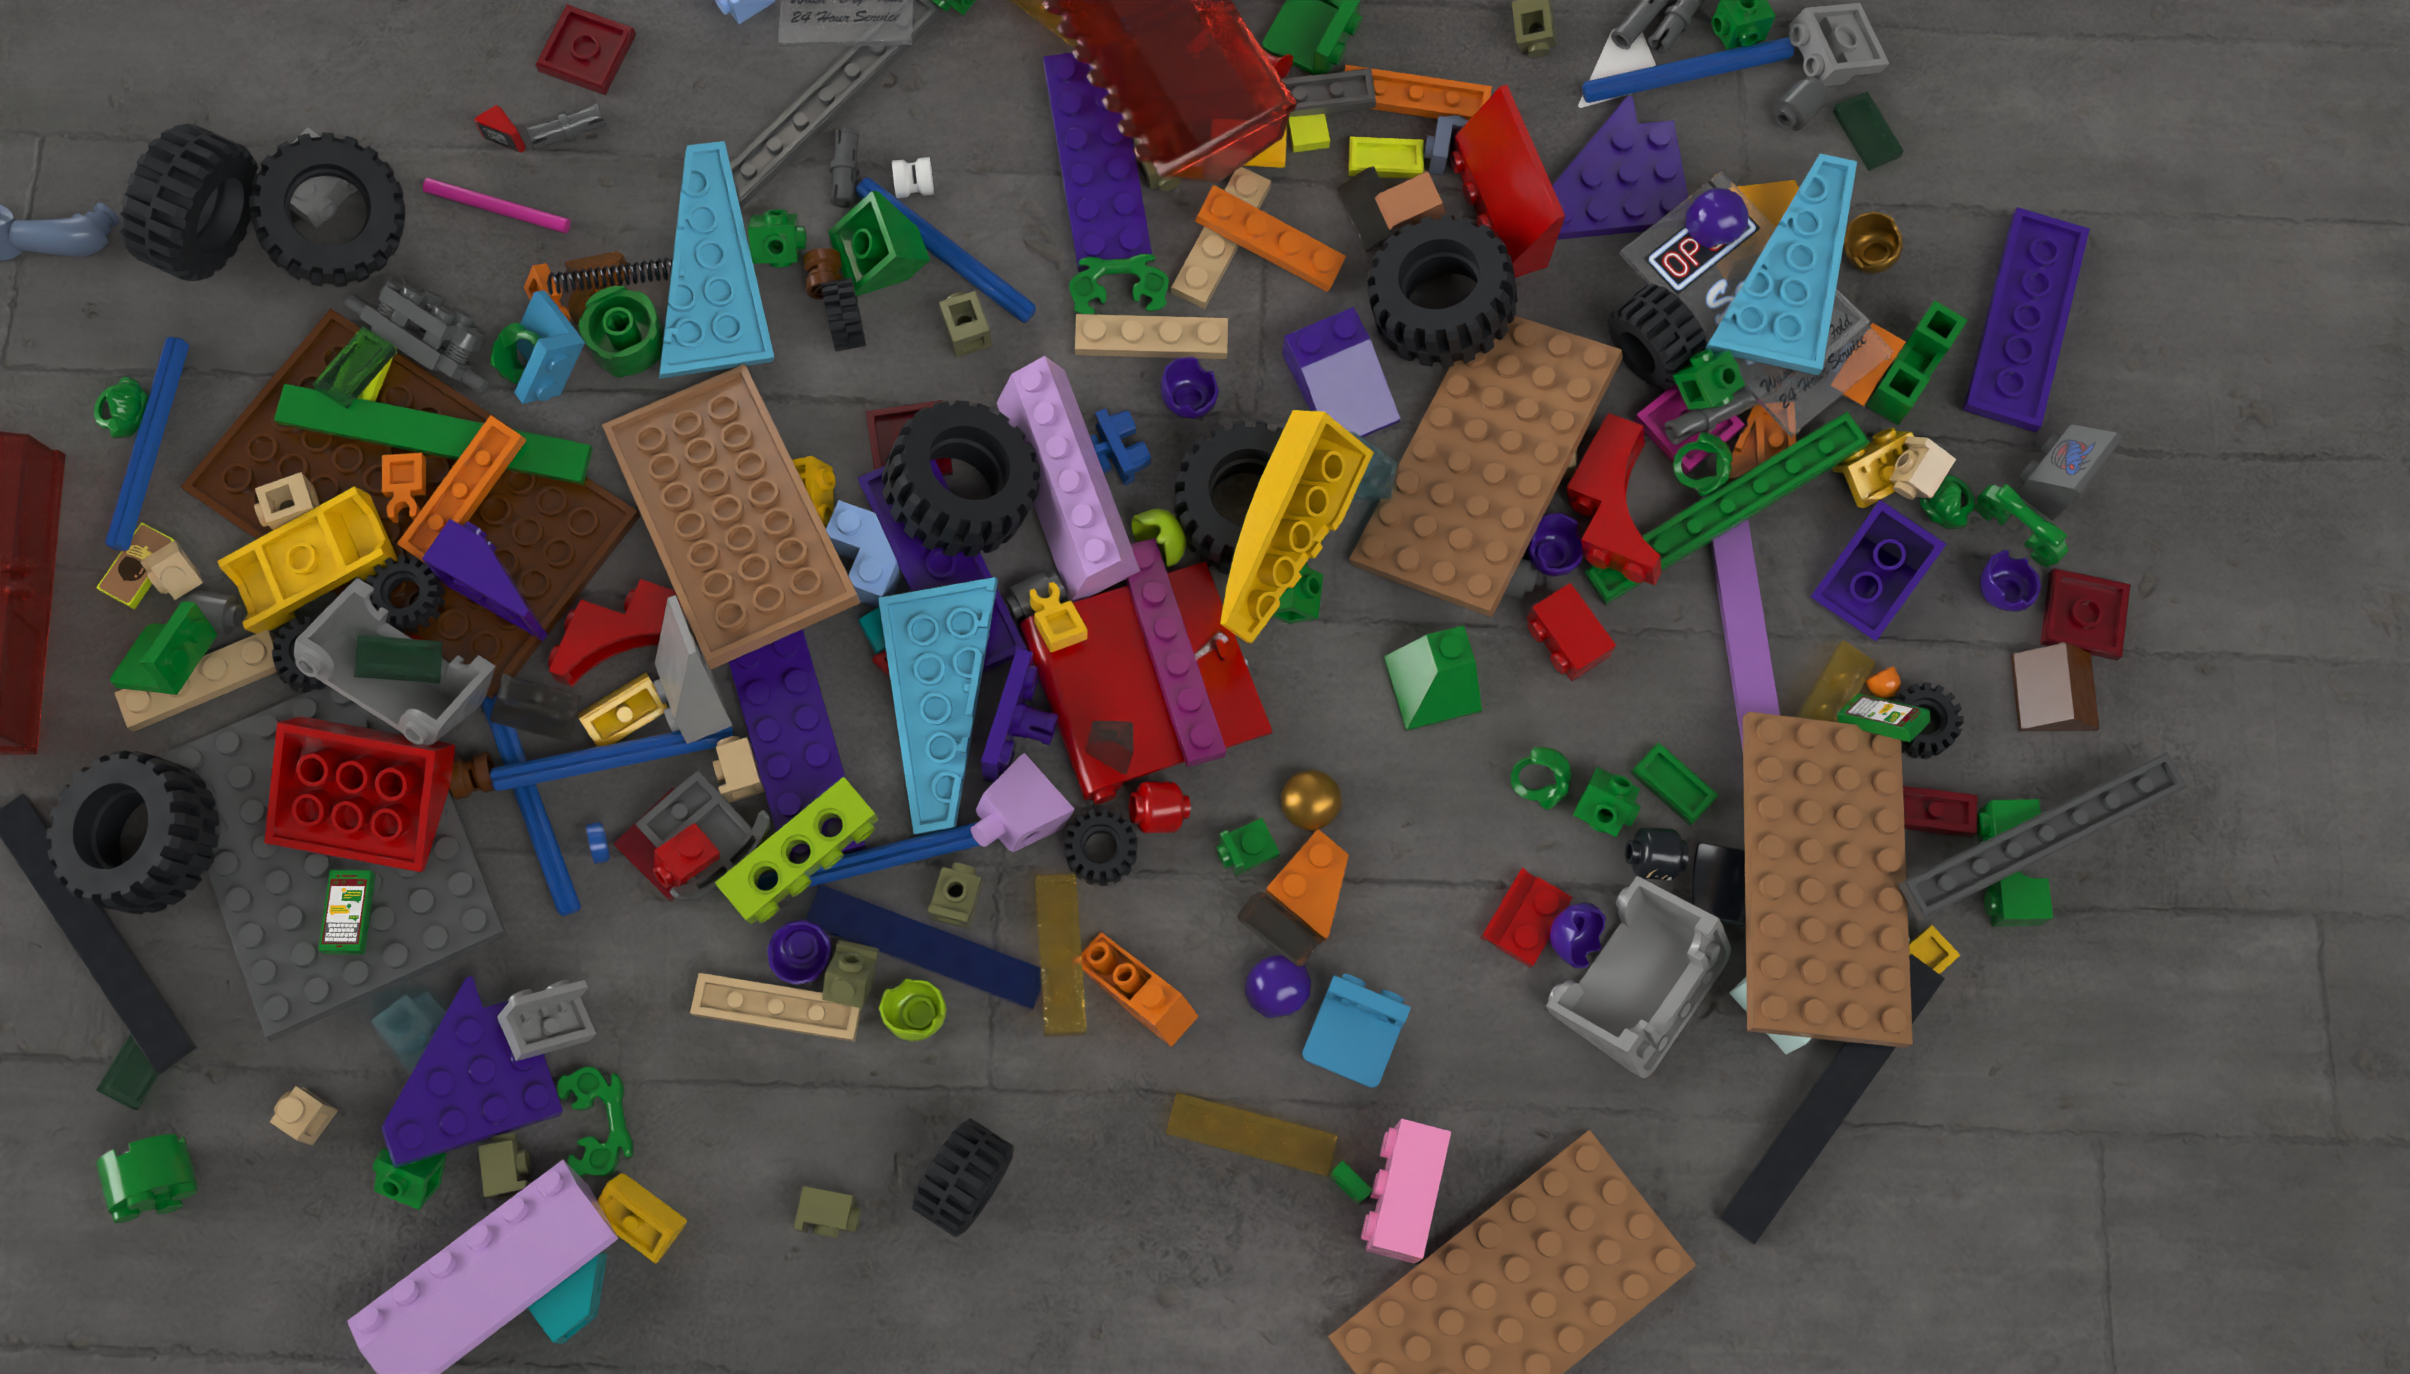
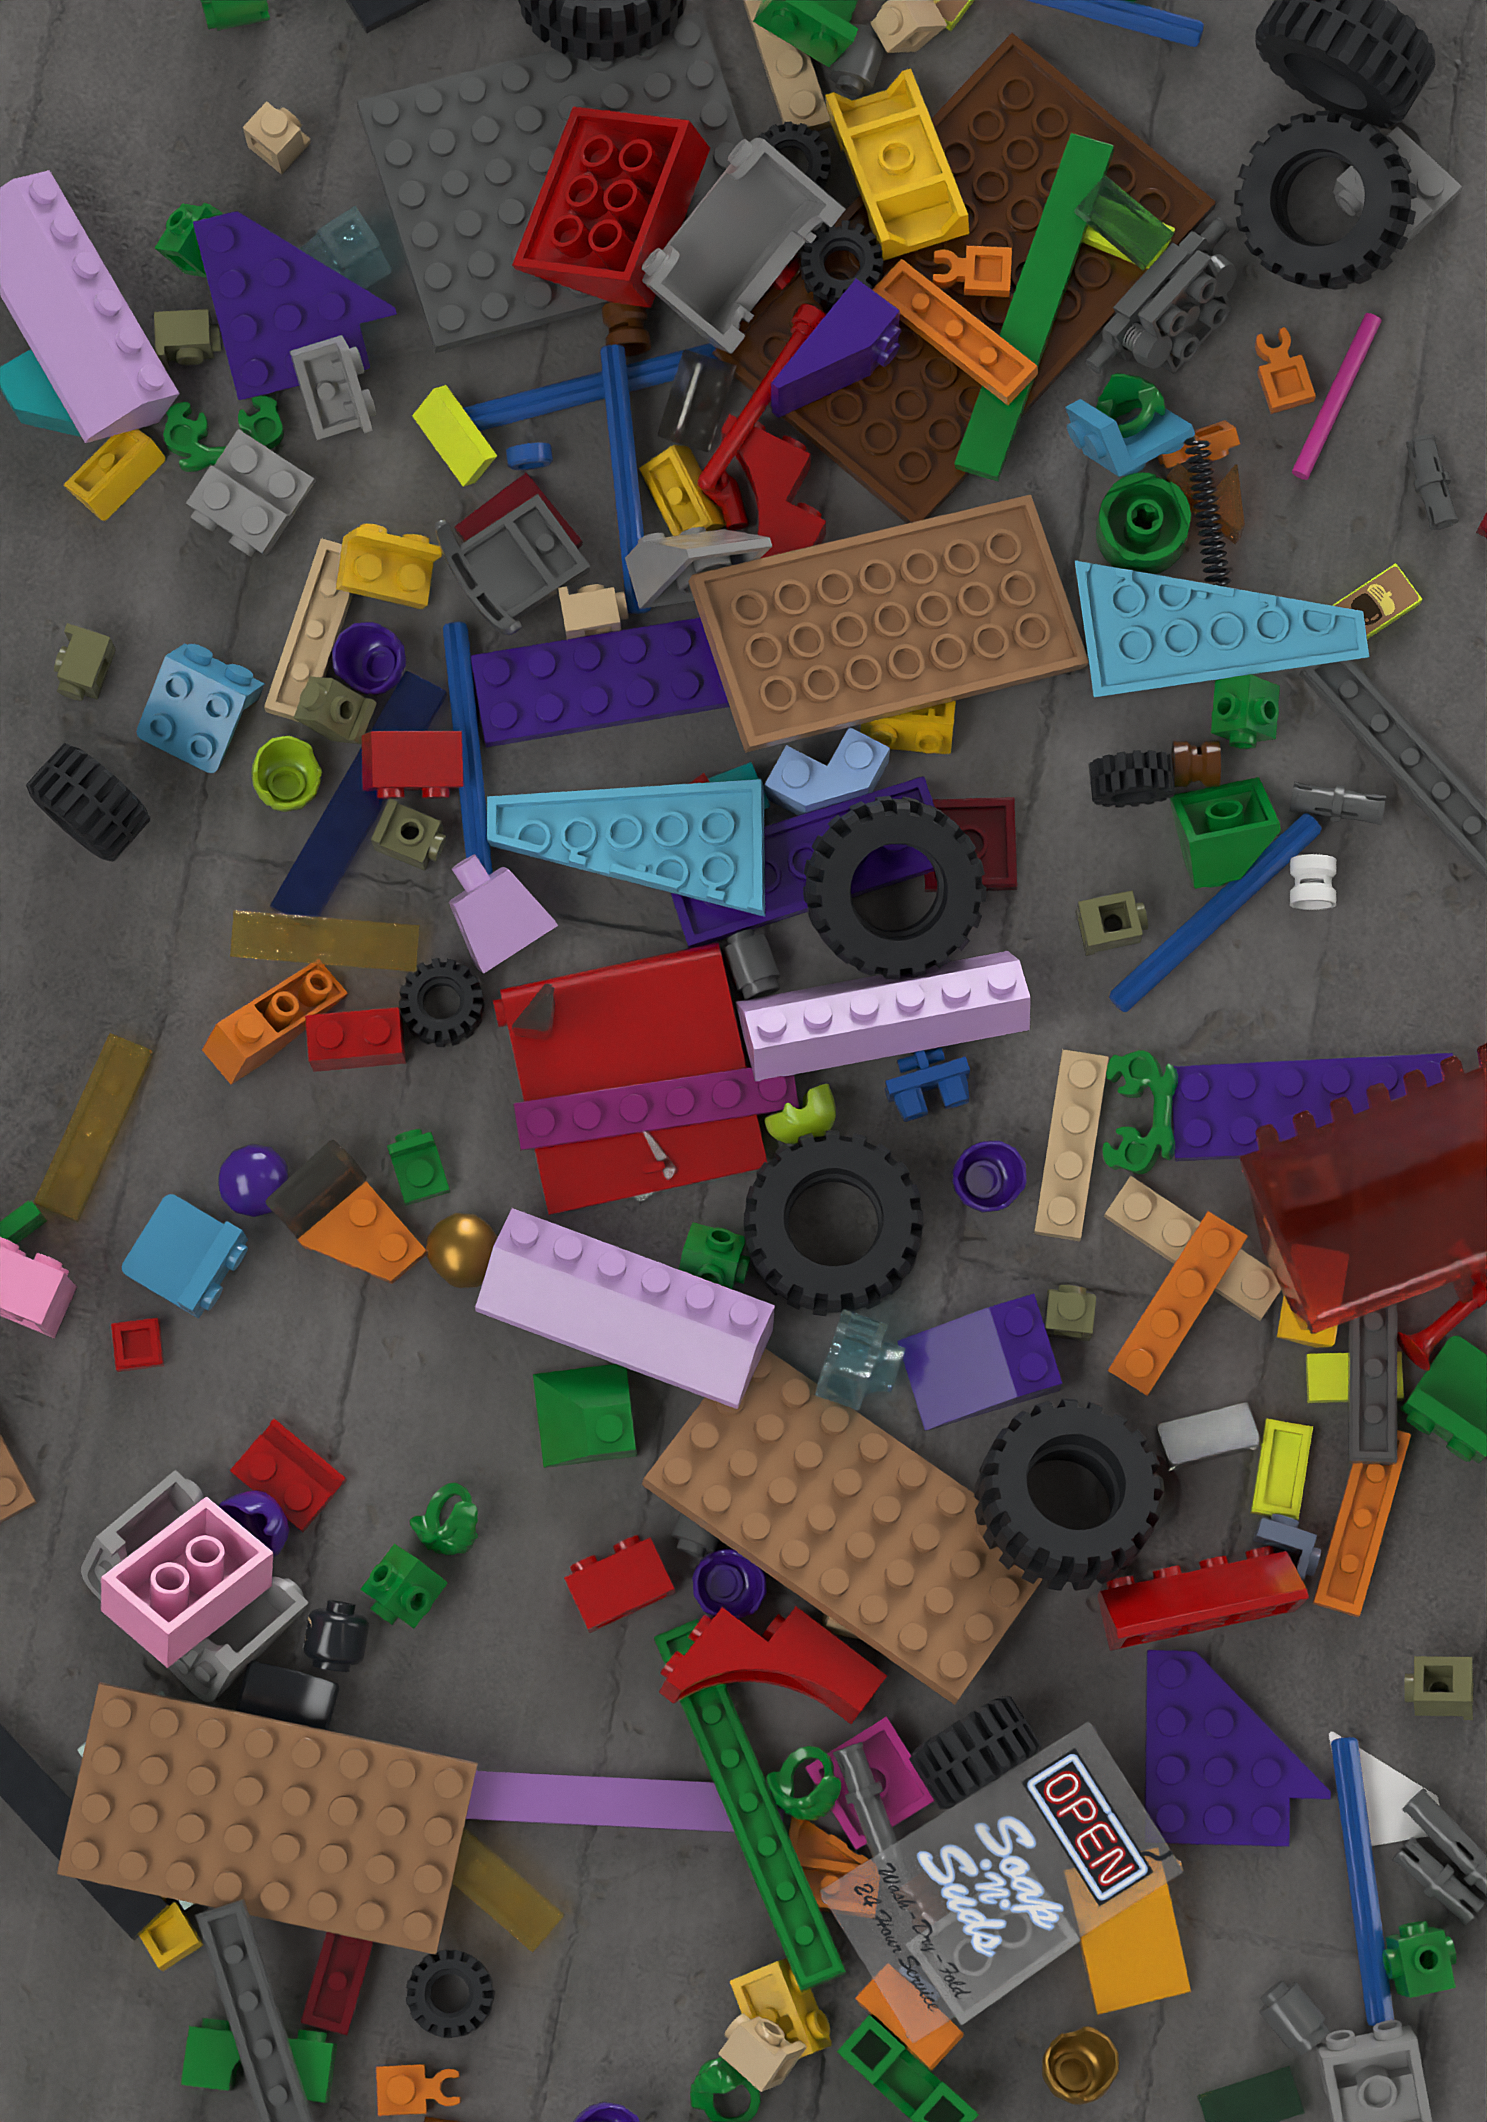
camera: 105 degrees right, 5 degrees up
tan brick [254,472,320,530] -> none
tile [318,870,376,955] -> none
clear green tile [354,635,442,684] -> none
red slope [474,104,526,153] -> none
red bracket [653,823,720,888] -> none
lime brick [715,777,879,925] -> none
dark purple plate [981,648,1059,783] -> none
yellow plate [1029,582,1088,652] -> none
red head [1129,781,1191,834] -> none
yellow wedge [1220,410,1374,643] -> none
nougat slope [1375,171,1446,230] -> none
green tile [1630,742,1719,826] -> none
green brick [1673,349,1745,410] -> none
dark purple hair [1685,188,1749,248] -> none
medium azure wing [1705,154,1857,375] -> none
dark purple slope [1811,500,1947,641] -> none
tile [1837,693,1931,742] -> none
orange hinge [1865,666,1901,699] -> none
none -> bright pink brick [101,1497,273,1668]
none -> red tile [111,1318,164,1372]
none -> dark azure bracket [137,643,265,773]
none -> light grey plate [186,429,316,557]
none -> red brick [305,1007,406,1072]
none -> yellow bracket [336,524,442,609]
none -> red brick [361,731,463,799]
none -> orange plate [376,2064,461,2116]
none -> neon yellow tile [412,385,497,487]
none -> lavender slope [475,1208,775,1409]
none -> red piece [697,303,826,491]
none -> red arm [702,471,749,531]
none -> olive brick [1044,1285,1096,1342]
none -> orange plate [1255,327,1316,414]
none -> tile [1332,563,1422,639]

